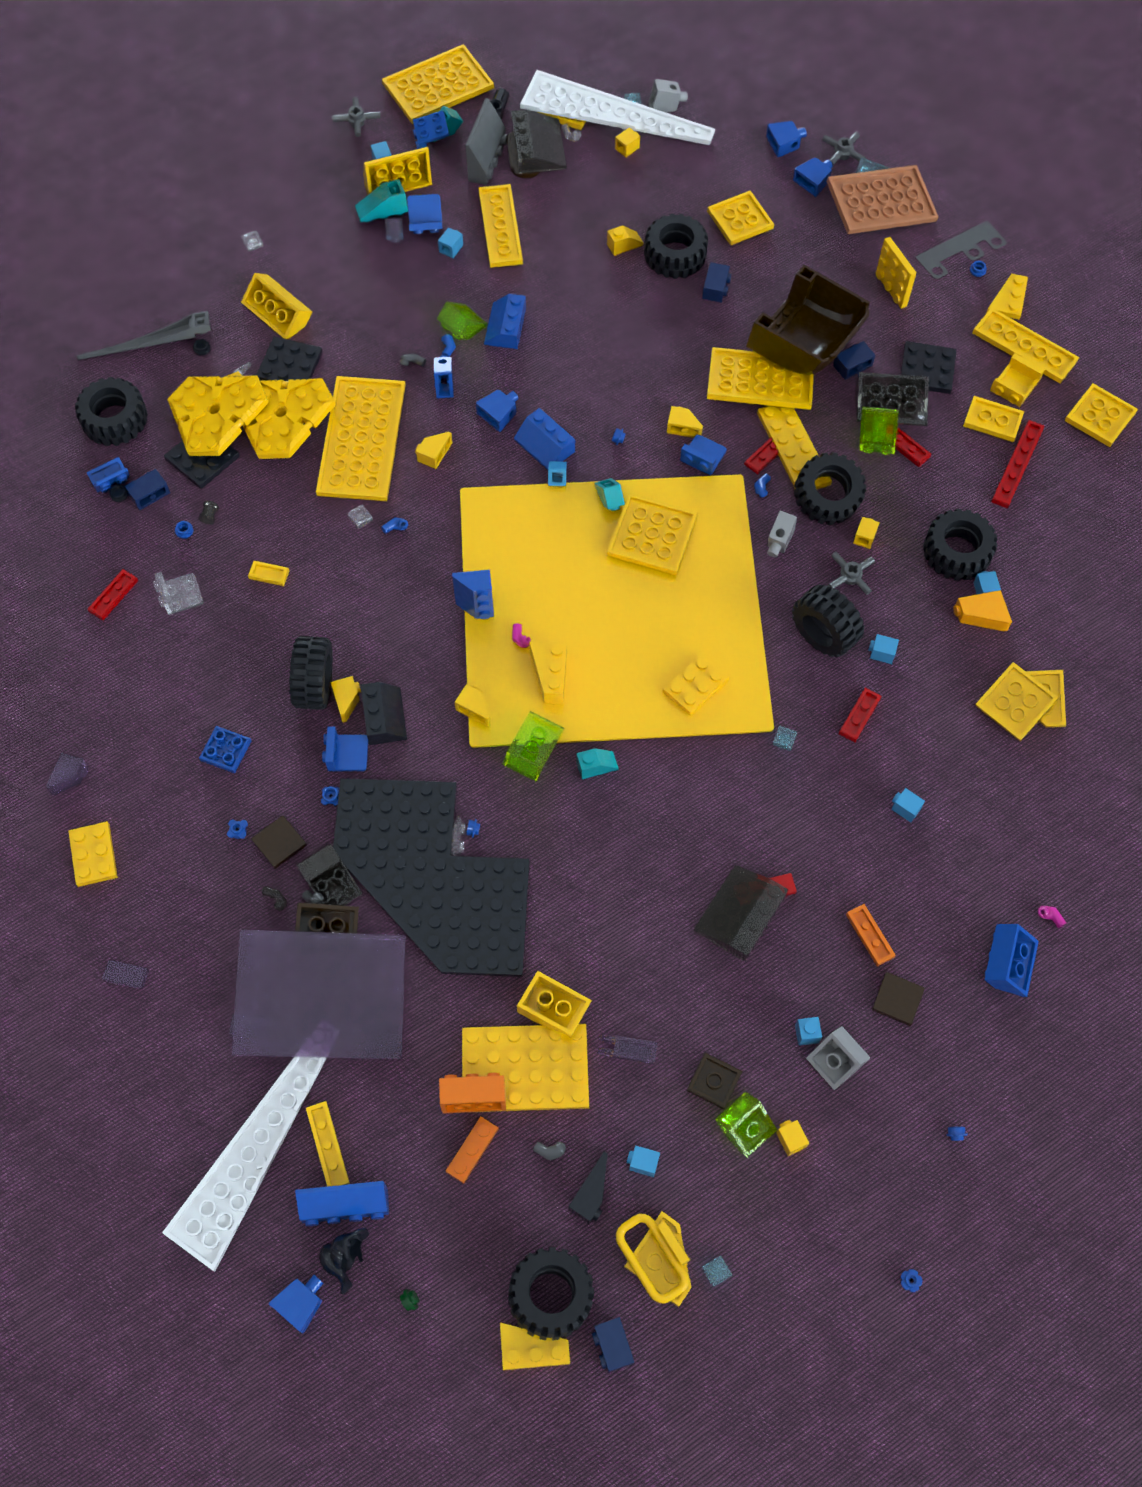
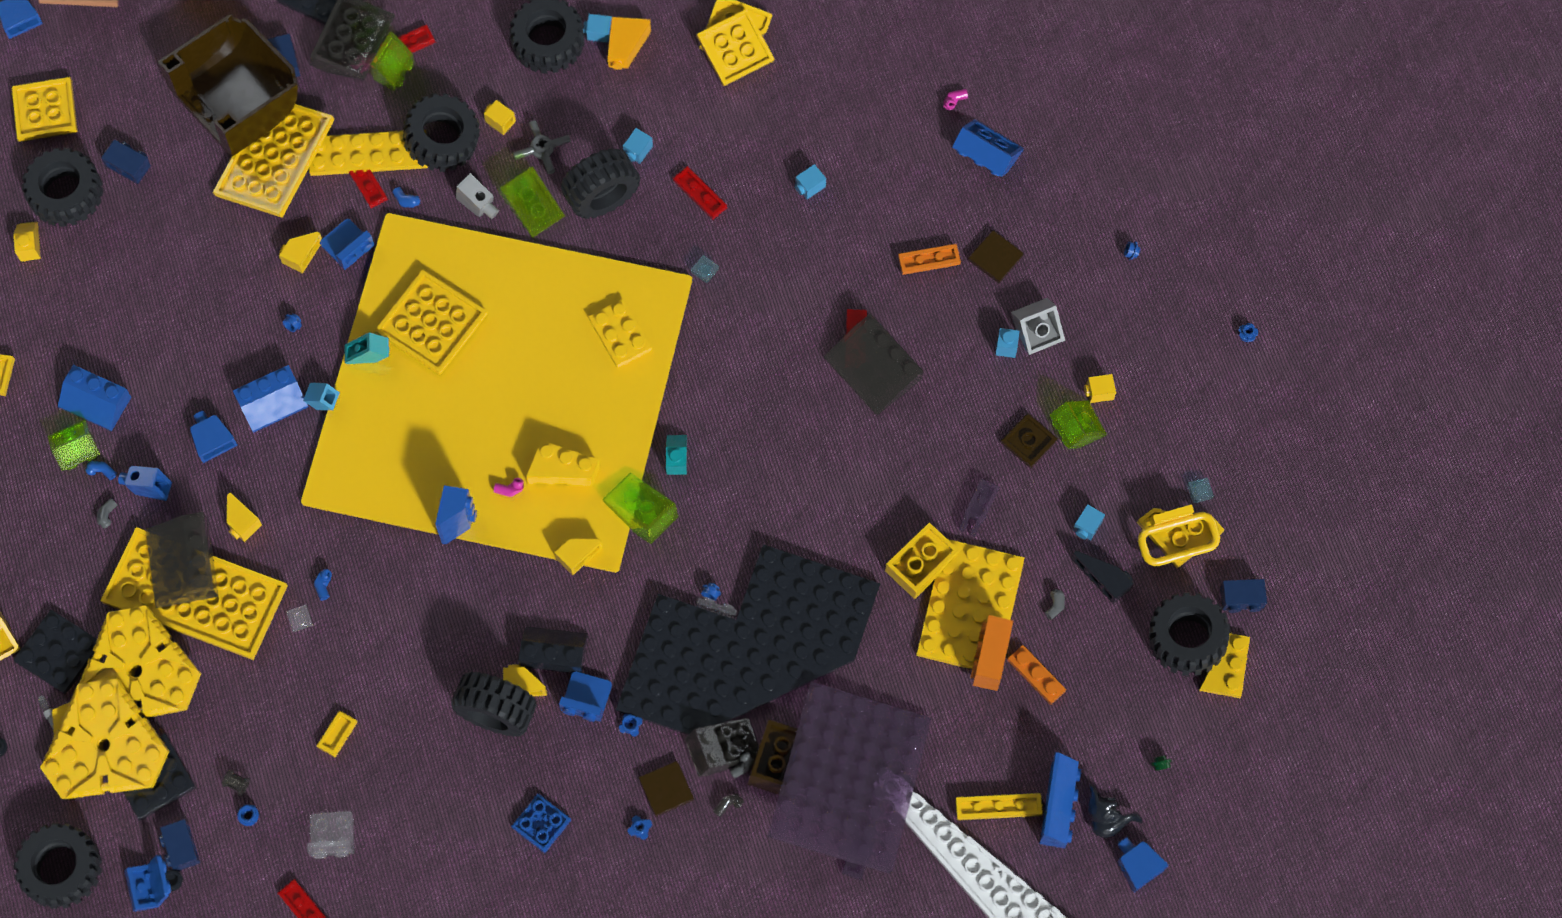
camera: 75 degrees left, 5 degrees up
none -> clear smoke slope [146,512,219,608]
none -> clear neon green slope [497,166,565,238]

